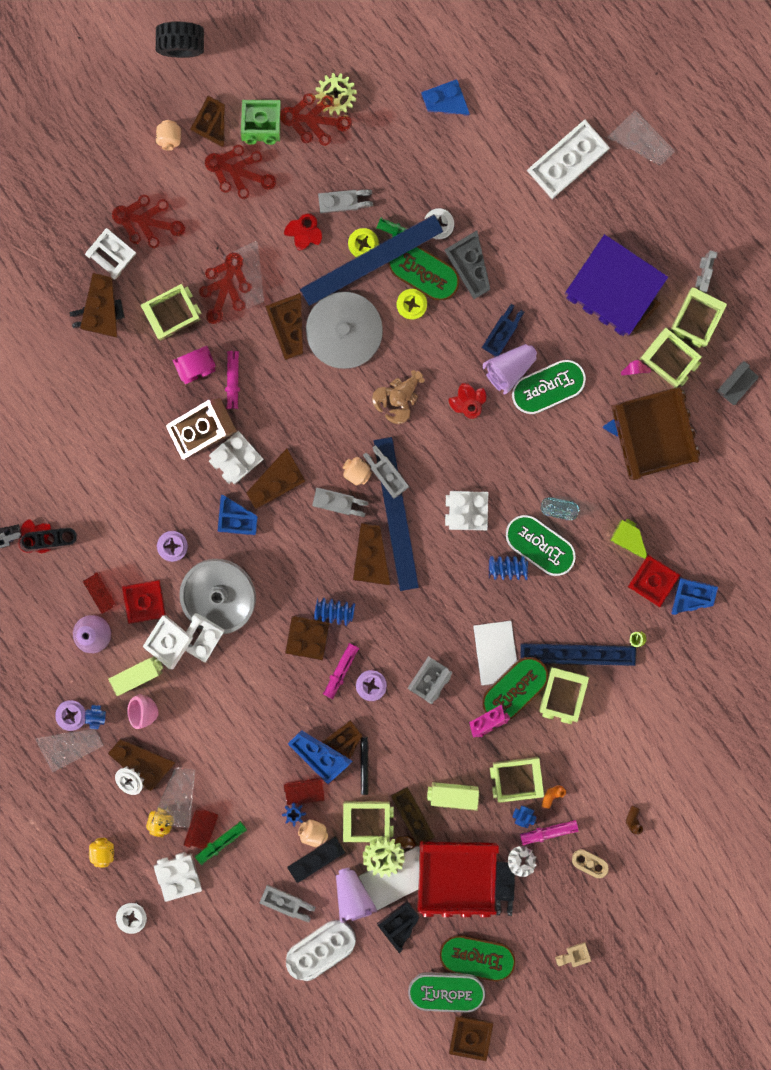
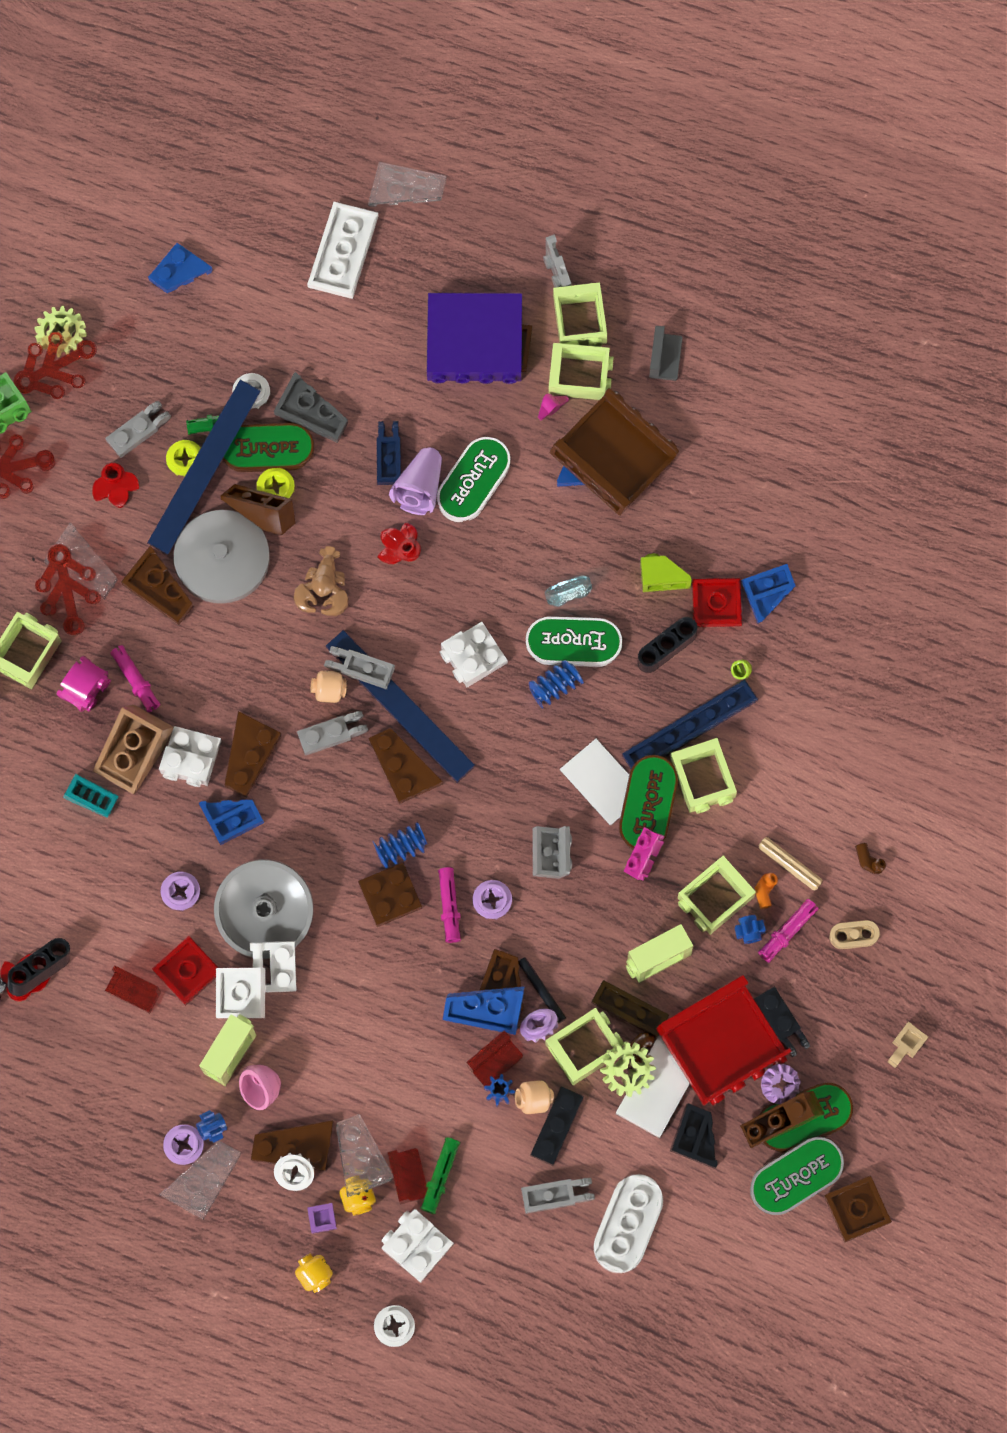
camera: 30 degrees left, 15 degrees down
lavender cone [73,615,111,653] -> none
lavender cone [336,868,377,923] -> none
white gear [508,846,537,877] -> none
none -> teal slope [63,774,119,818]
none -> reddish brown slope [220,484,296,535]
none -> medium lavender plate [307,1203,337,1234]
none -> lavender gear [520,1009,559,1043]
none -> black beam [637,617,697,673]
none -> reddish brown slope [740,1091,824,1148]
none -> tan axle [759,837,822,890]
none -> lavender gear [761,1064,801,1104]

